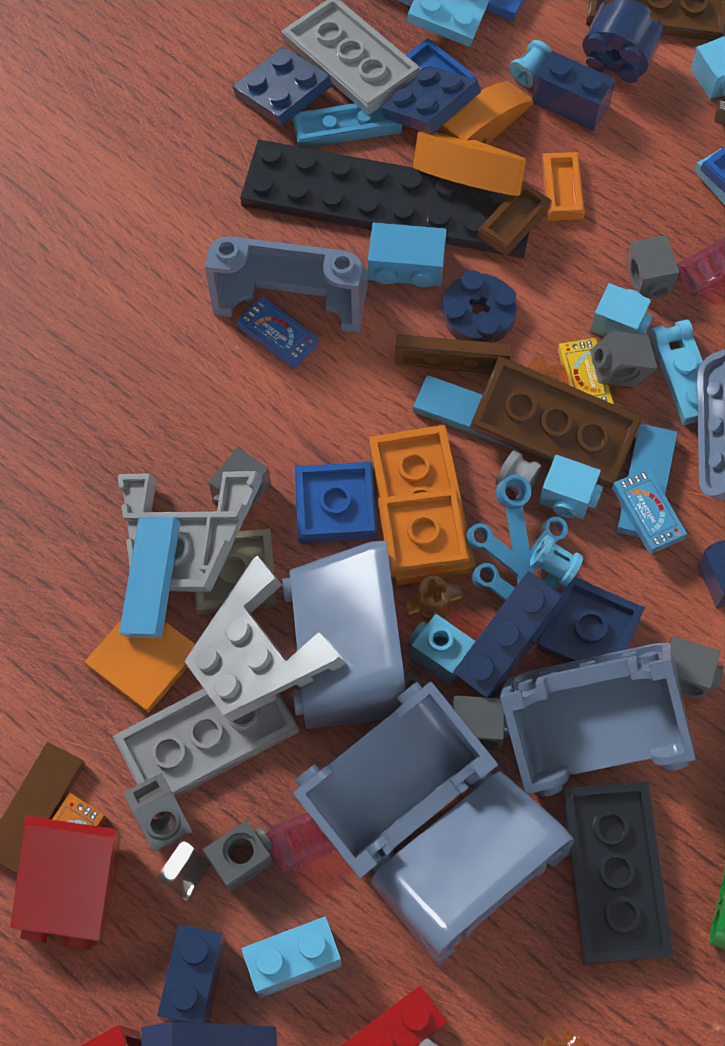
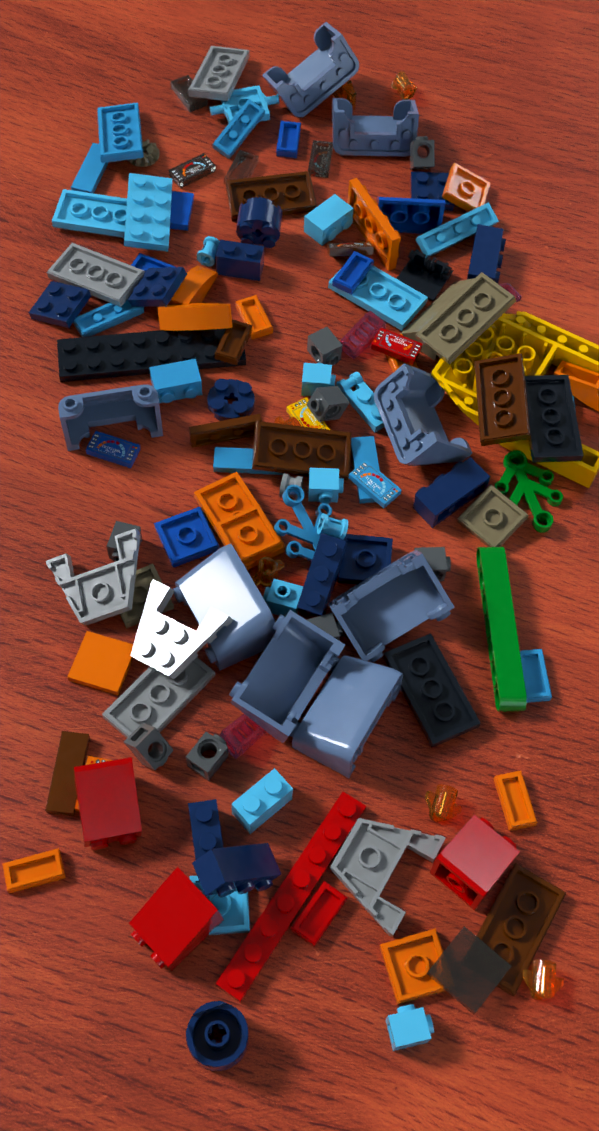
camera: 25 degrees left, 5 degrees down
dark azure tile [119,517,180,638] -> none
clear smoke tile [158,841,211,901] -> none

